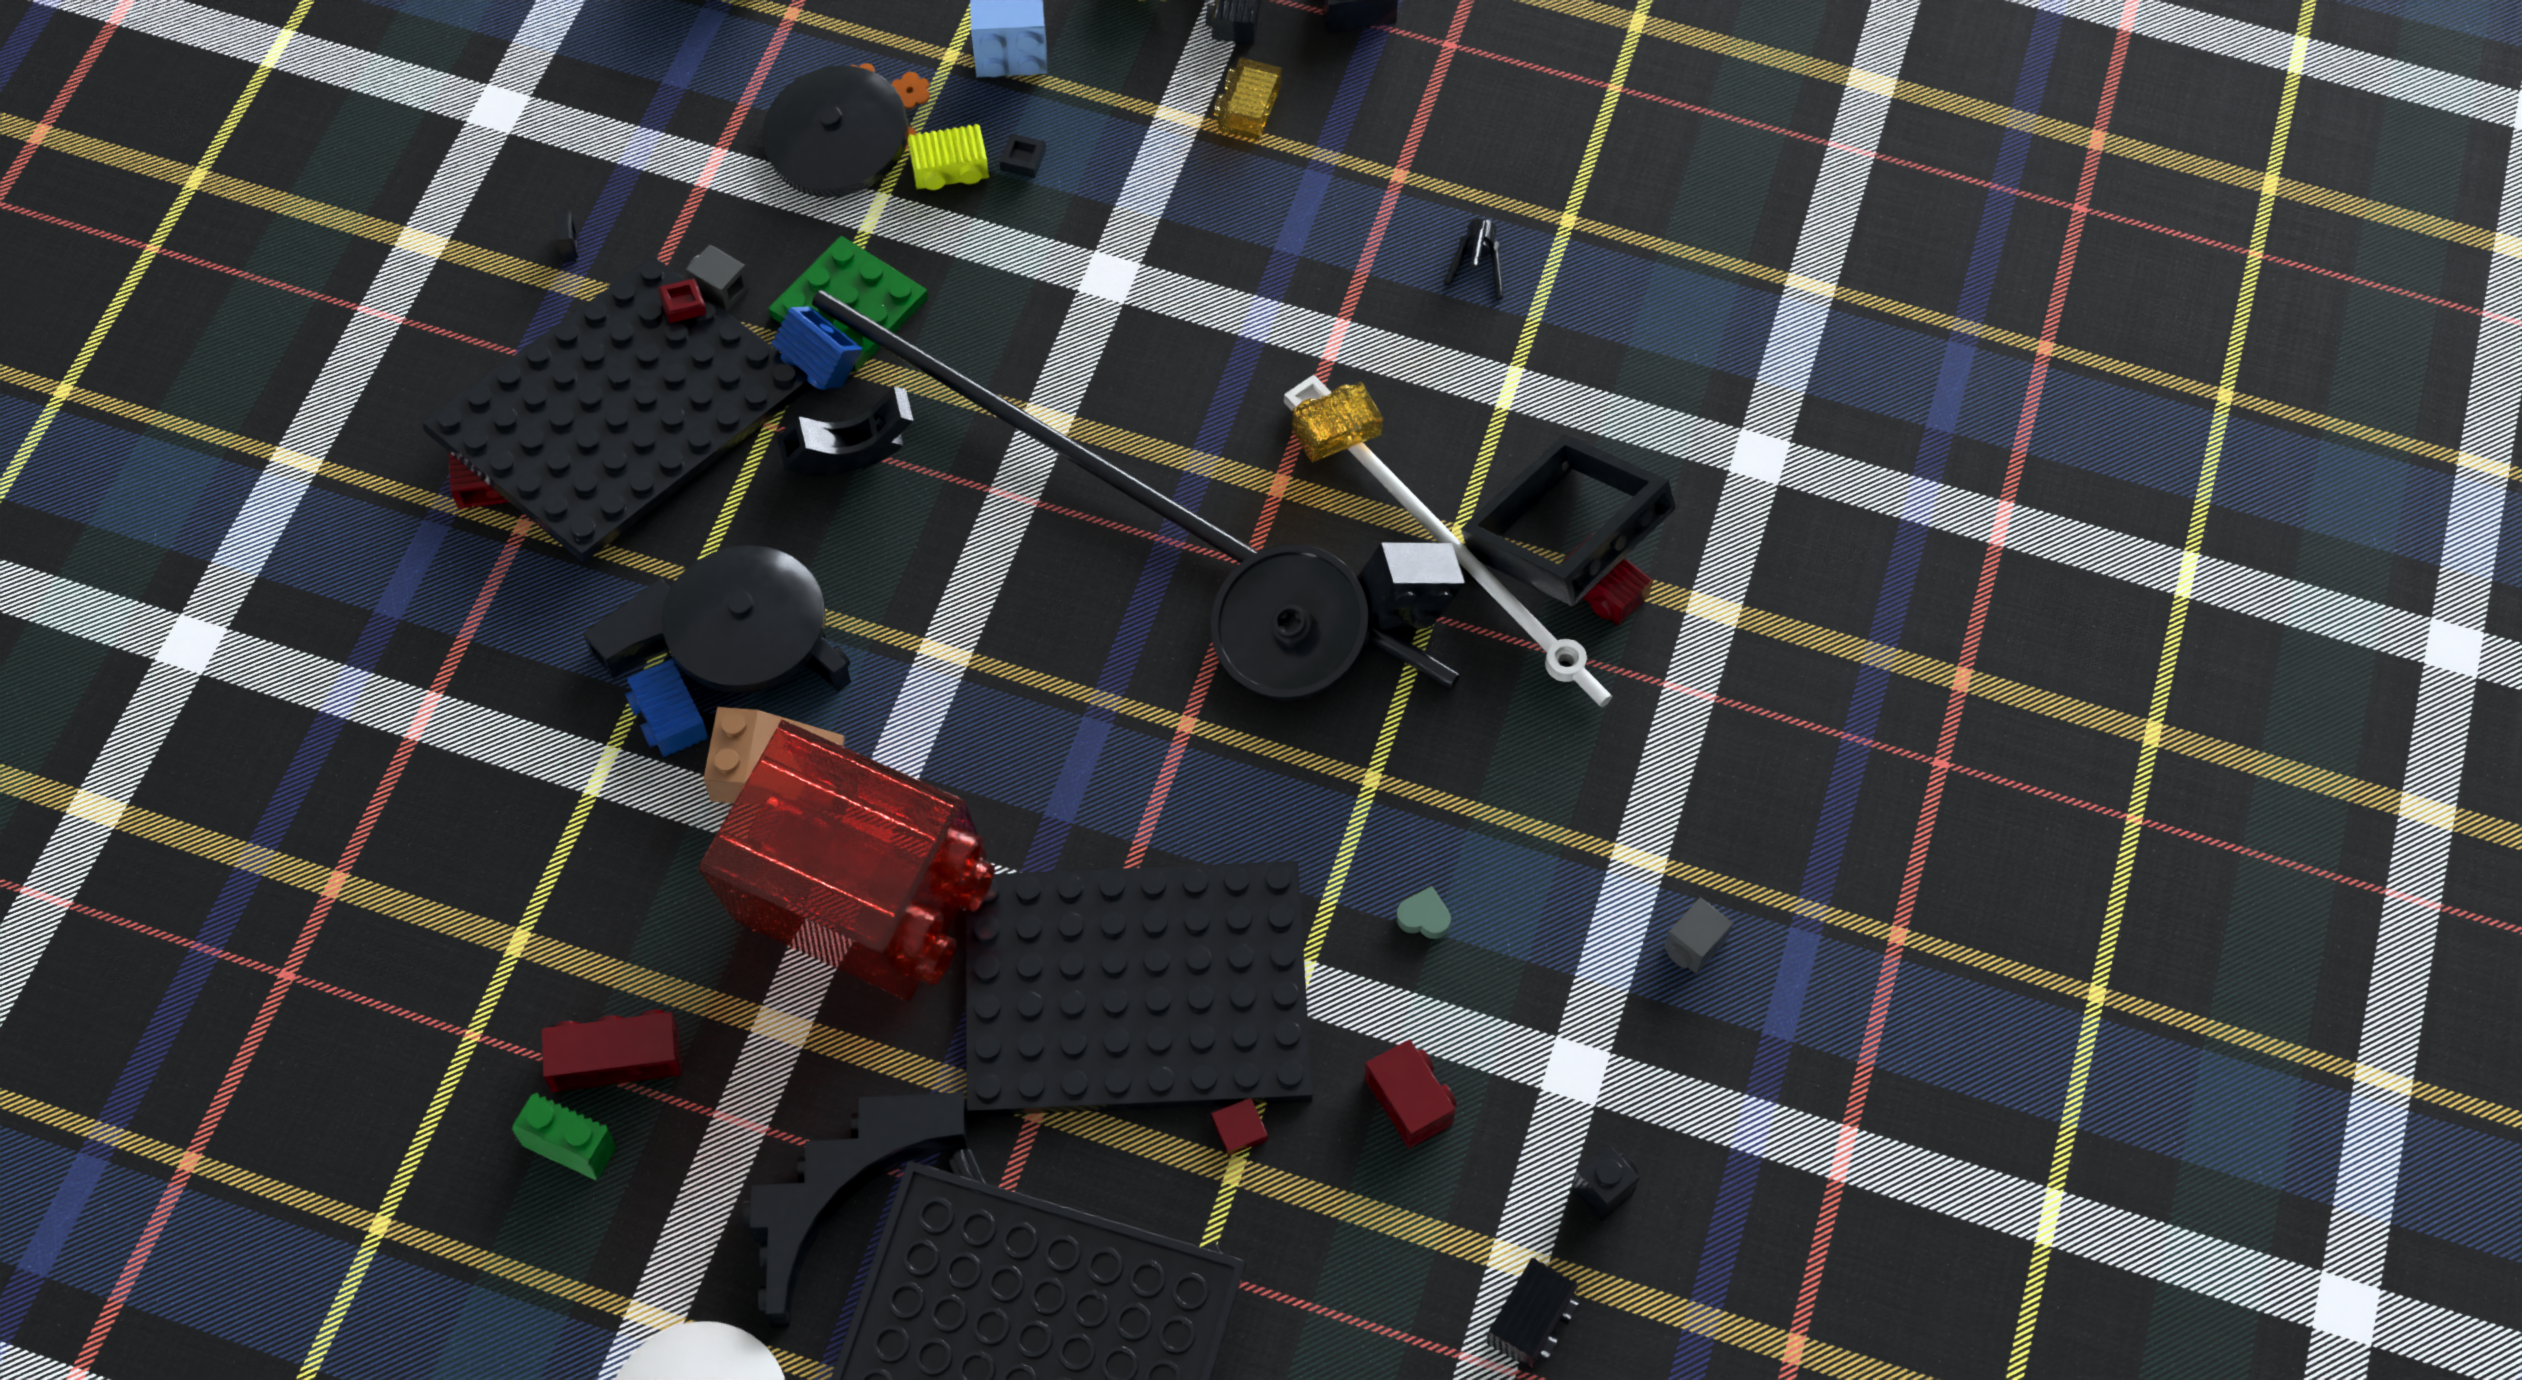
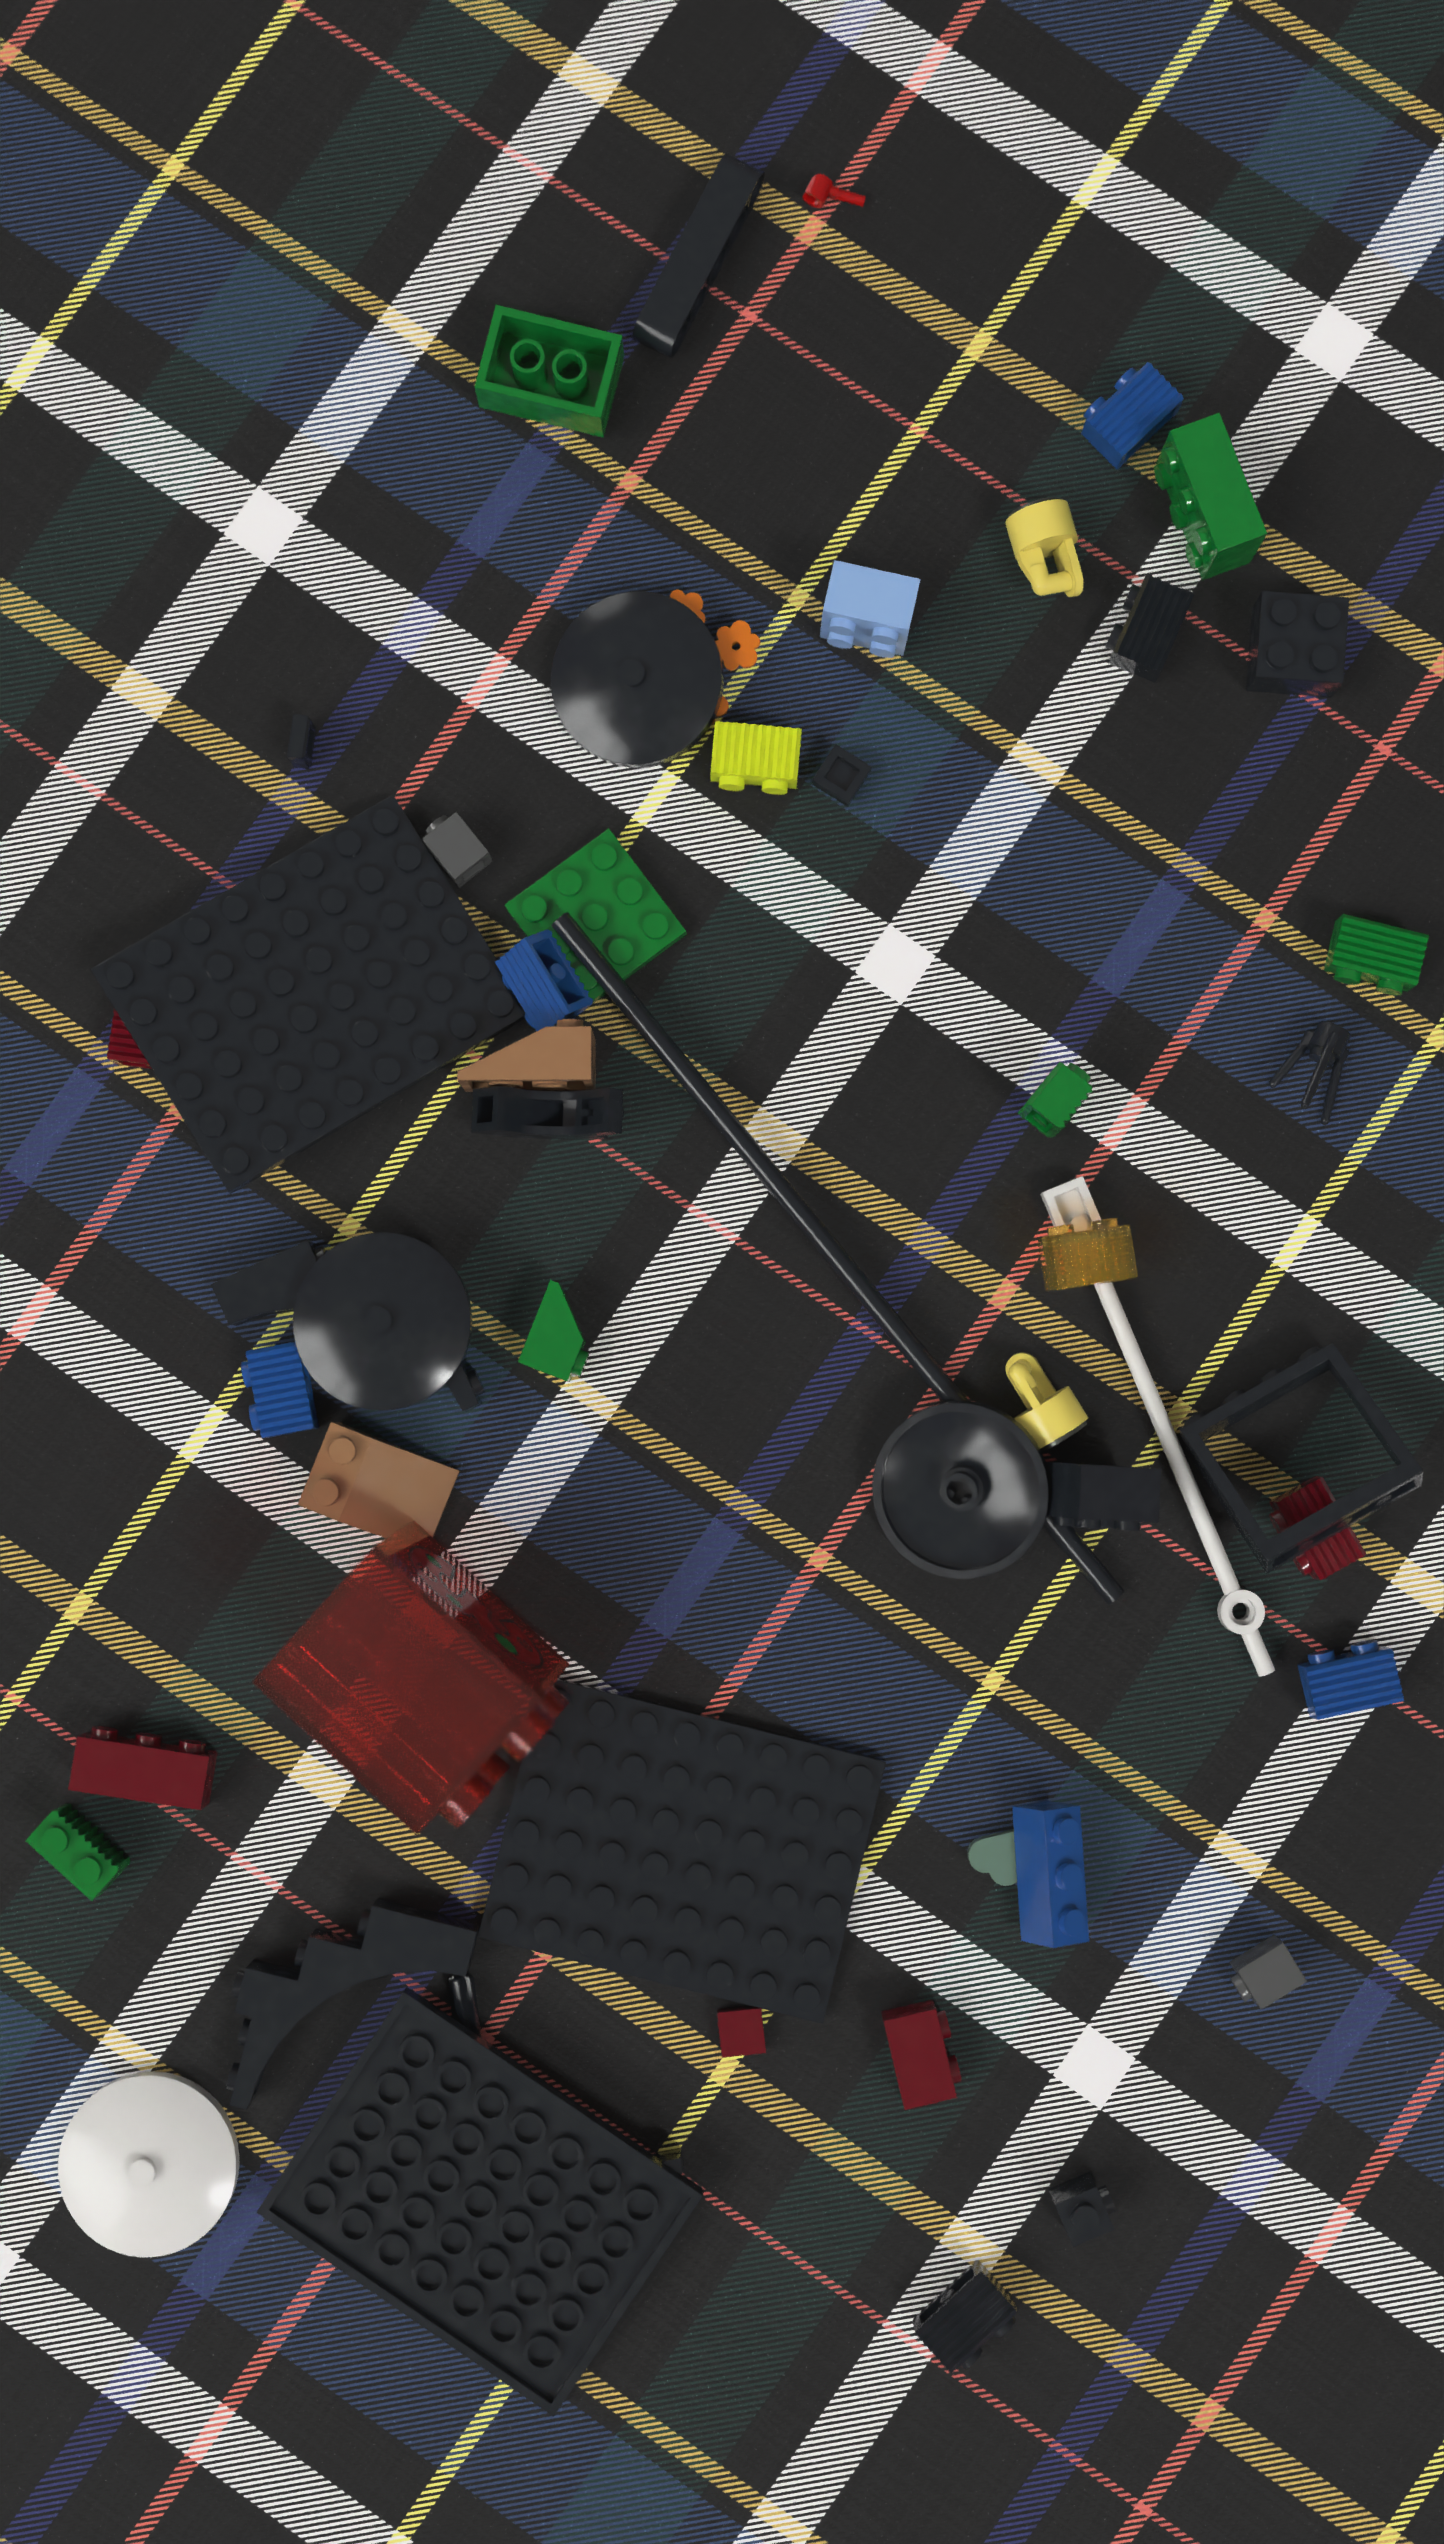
camera: 20 degrees right, 25 degrees up
dark red tile [658,278,706,323] -> none
clear yellow brick [1214,57,1282,141] -> none
none -> medium nougat slope [457,1019,596,1092]
none -> green slope [518,1280,589,1382]
none -> light yellow piece [1006,1352,1088,1452]
none -> blue brick [1012,1801,1089,1948]
none -> green brick [1018,1062,1093,1138]
none -> blue brick [1297,1640,1404,1720]
none -> green brick [1324,914,1429,995]

